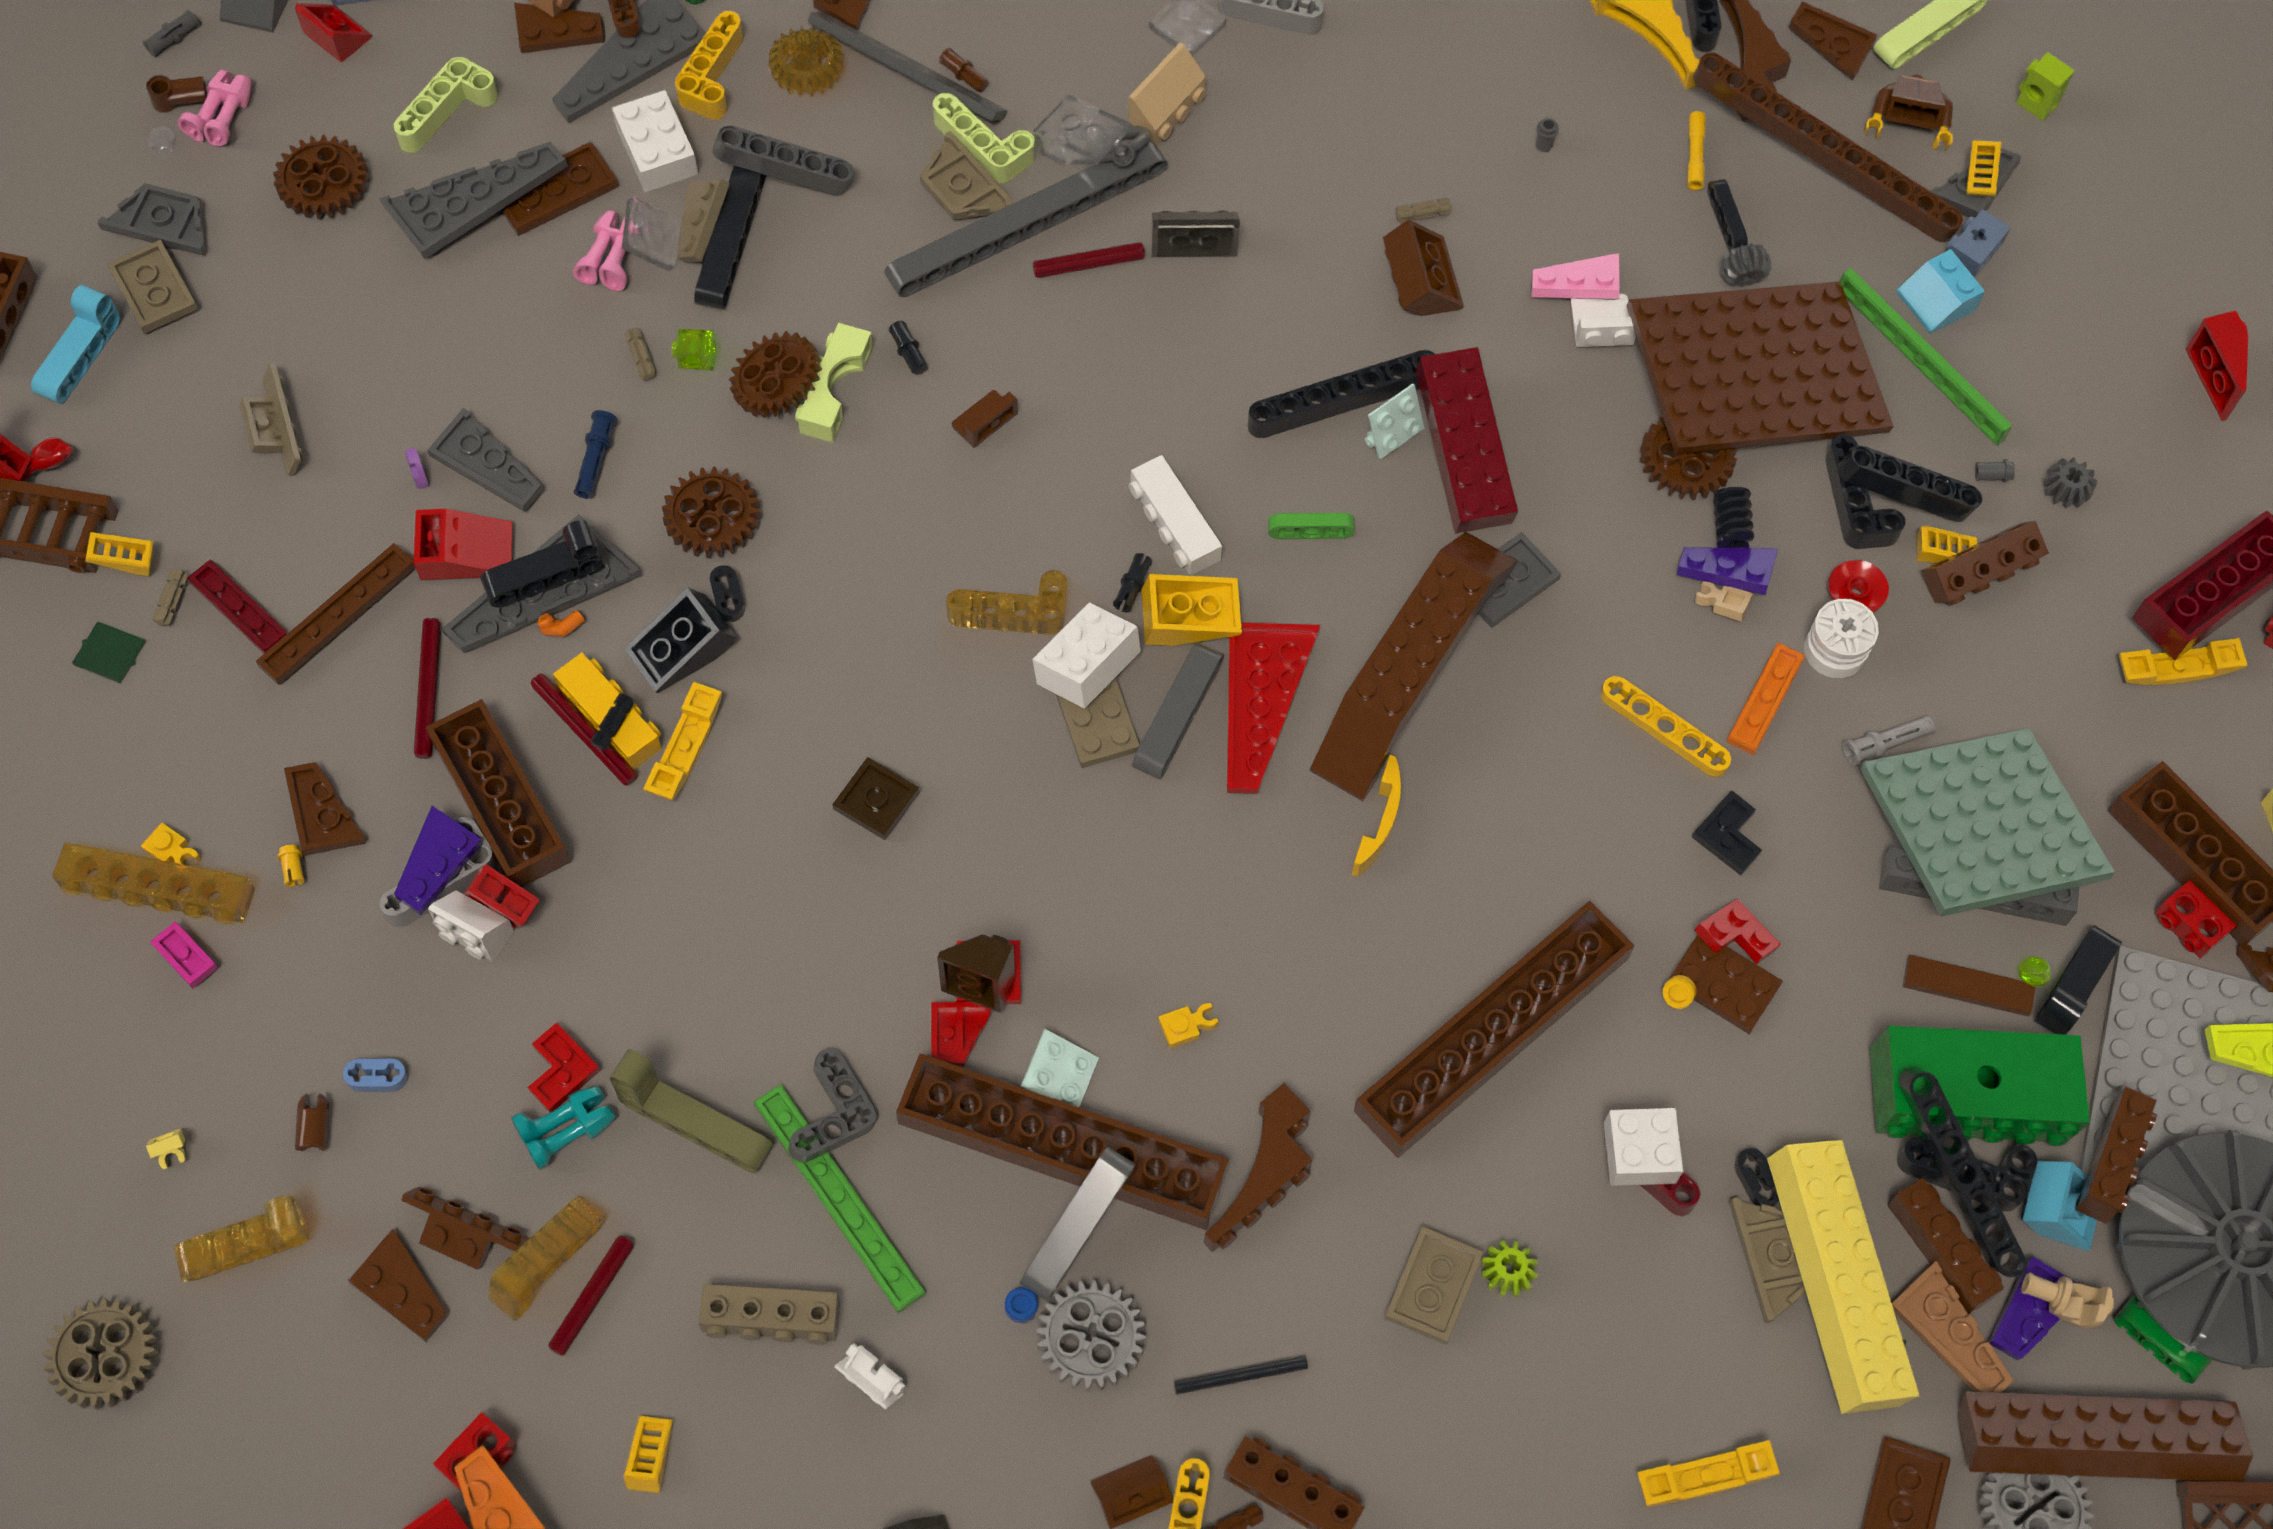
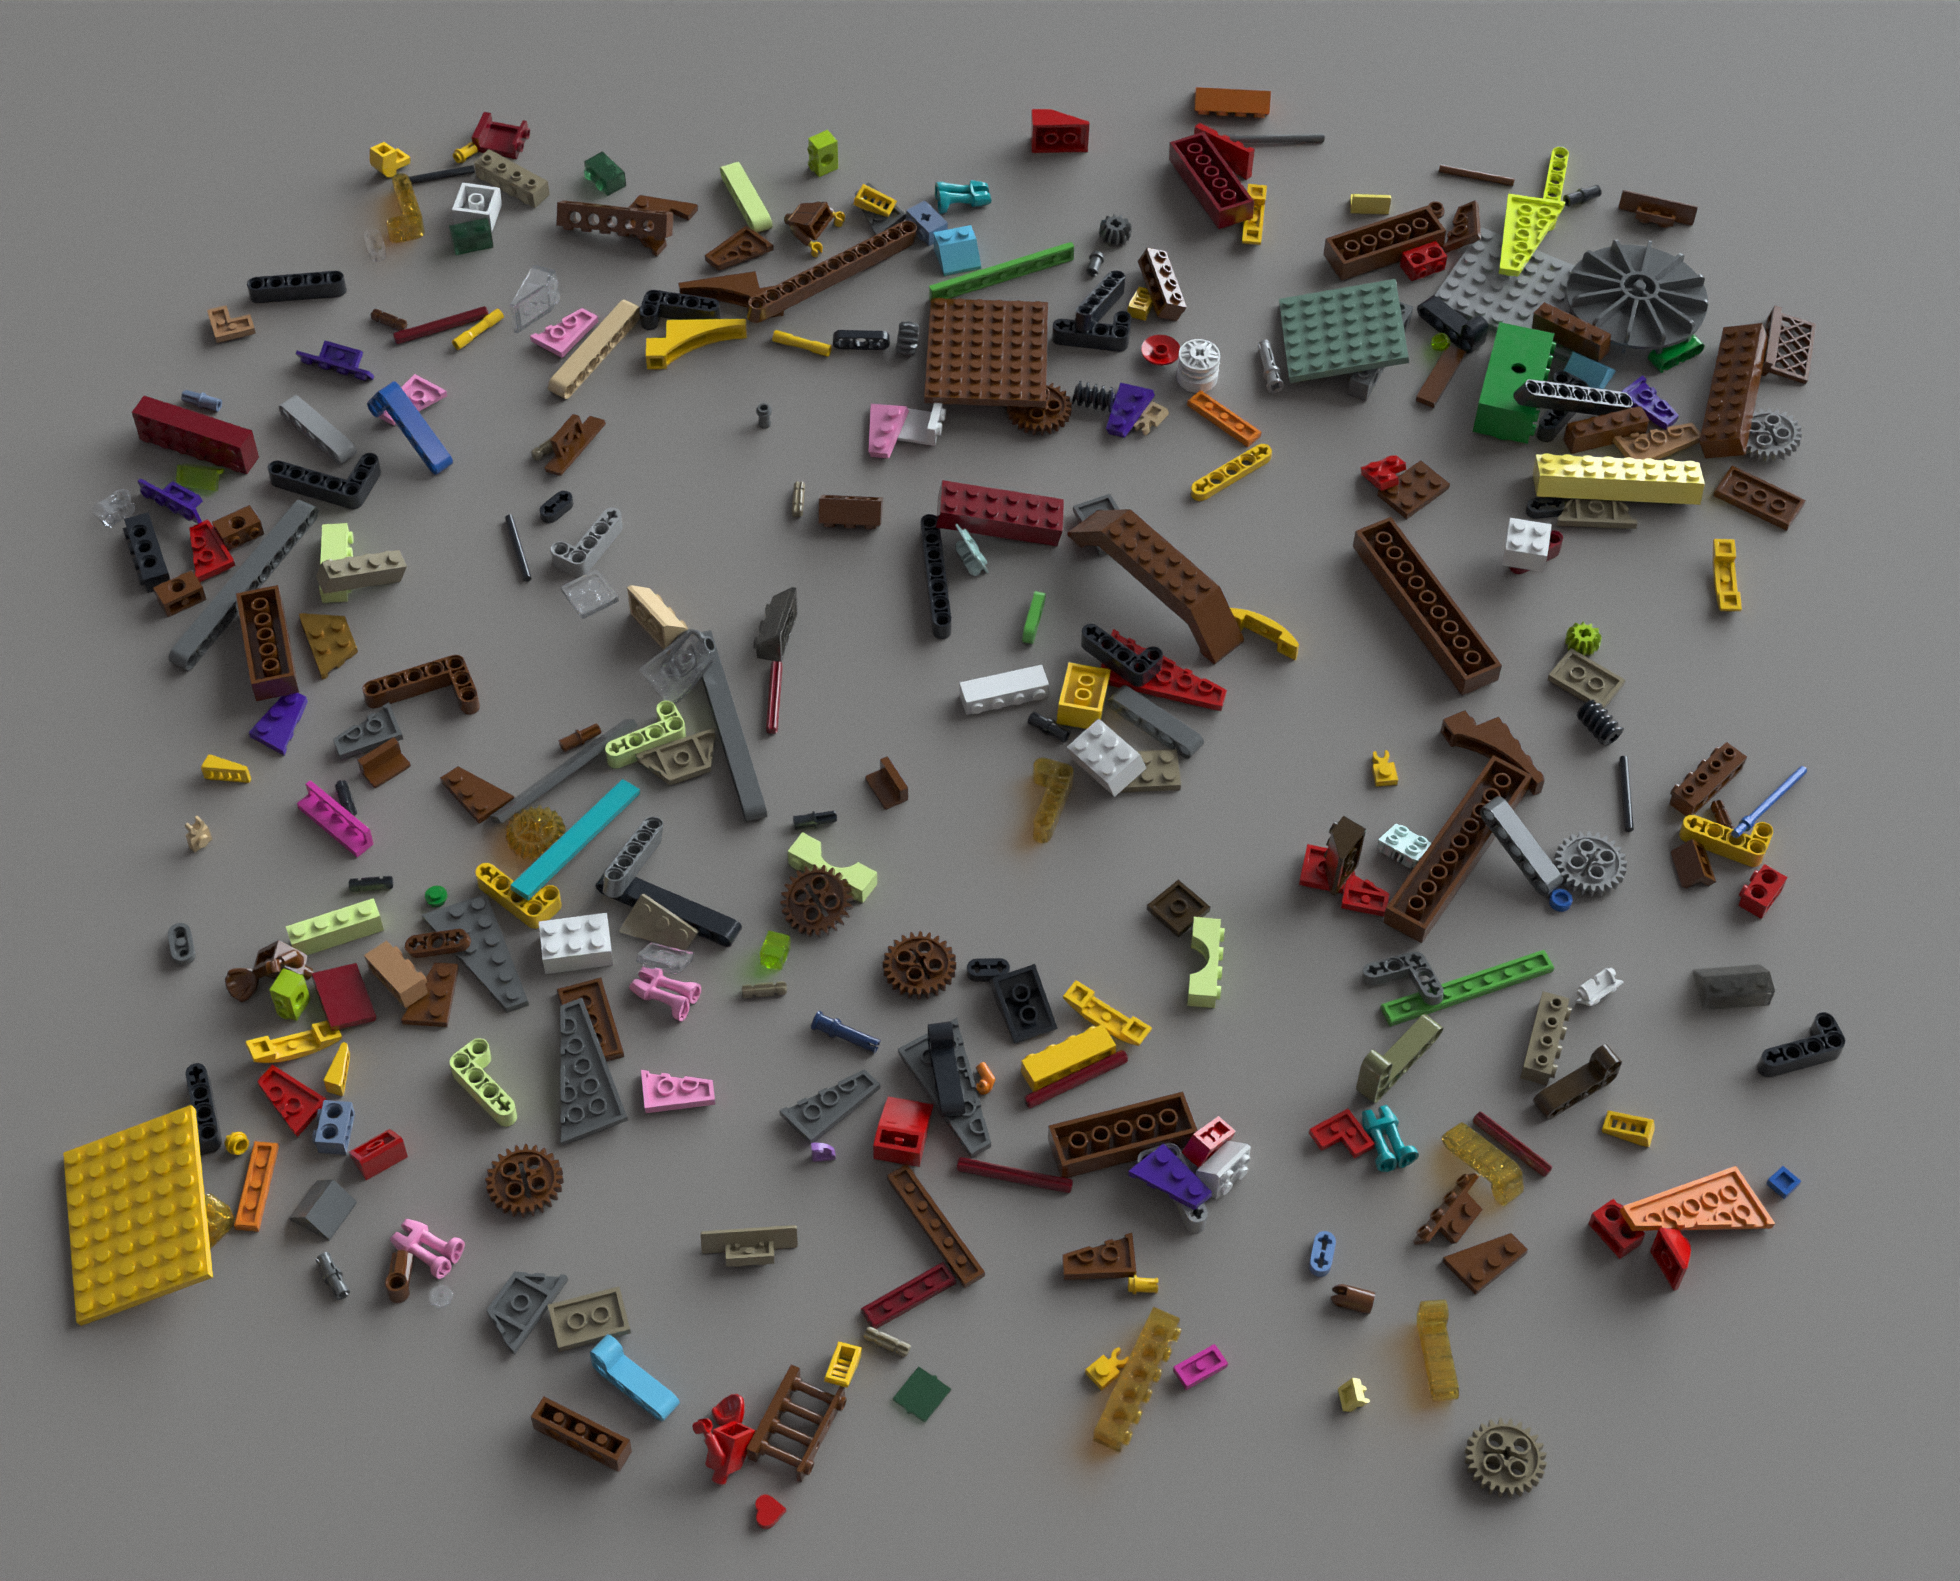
camera: 75 degrees left, 10 degrees down
black axle [591,693,634,751] -> none
yellow tile [1662,975,1696,1009] -> none
black plate [1692,791,1762,876] -> none
tan piece [2021,1273,2114,1329] -> none
none -> teal tile [511,779,640,901]
none -> bright pink wing [641,1070,715,1113]
none -> teal piece [935,180,992,214]
none -> black beam [1081,624,1163,687]
none -> yellowish green arch [1187,917,1225,1008]
none -> dark brown beam [1533,1044,1622,1119]
none -> black piece [1577,700,1624,745]

